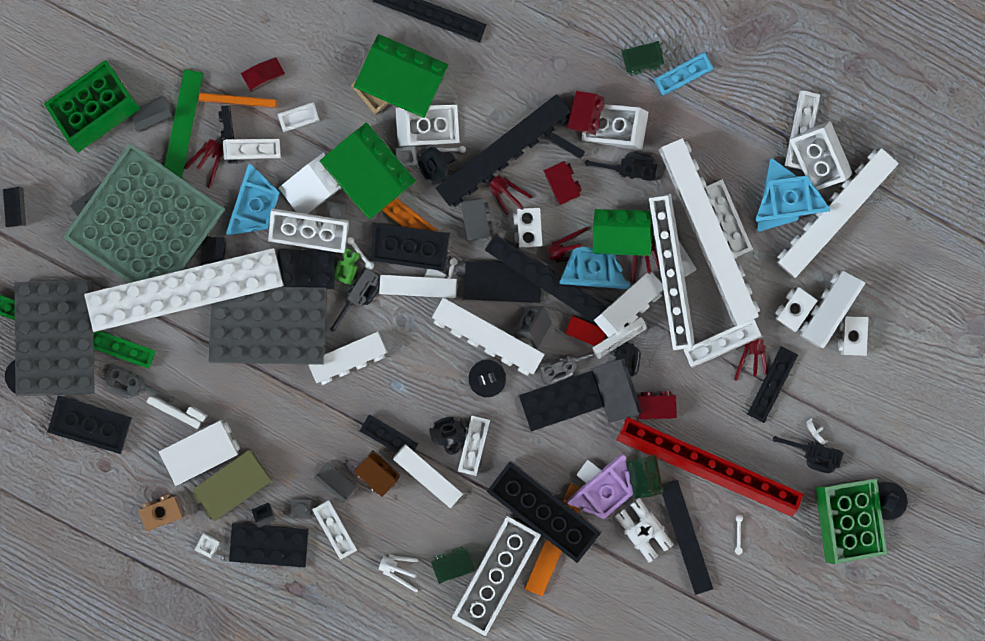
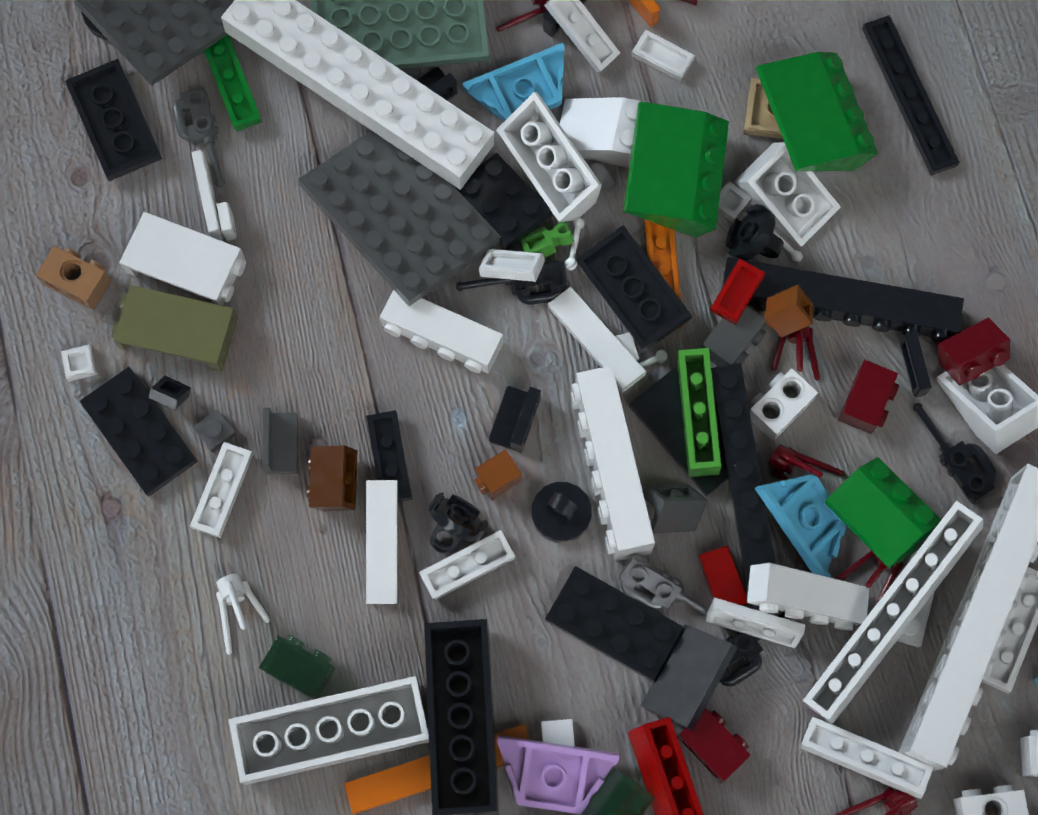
camera: 50 degrees right, 15 degrees down
none -> dark orange brick [473,449,522,500]
none -> white tile [478,249,545,282]
none -> black panel [489,386,541,453]
none -> bright green brick [677,348,721,477]
none -> red tile [710,258,765,325]
none -> dark orange brick [764,285,814,337]

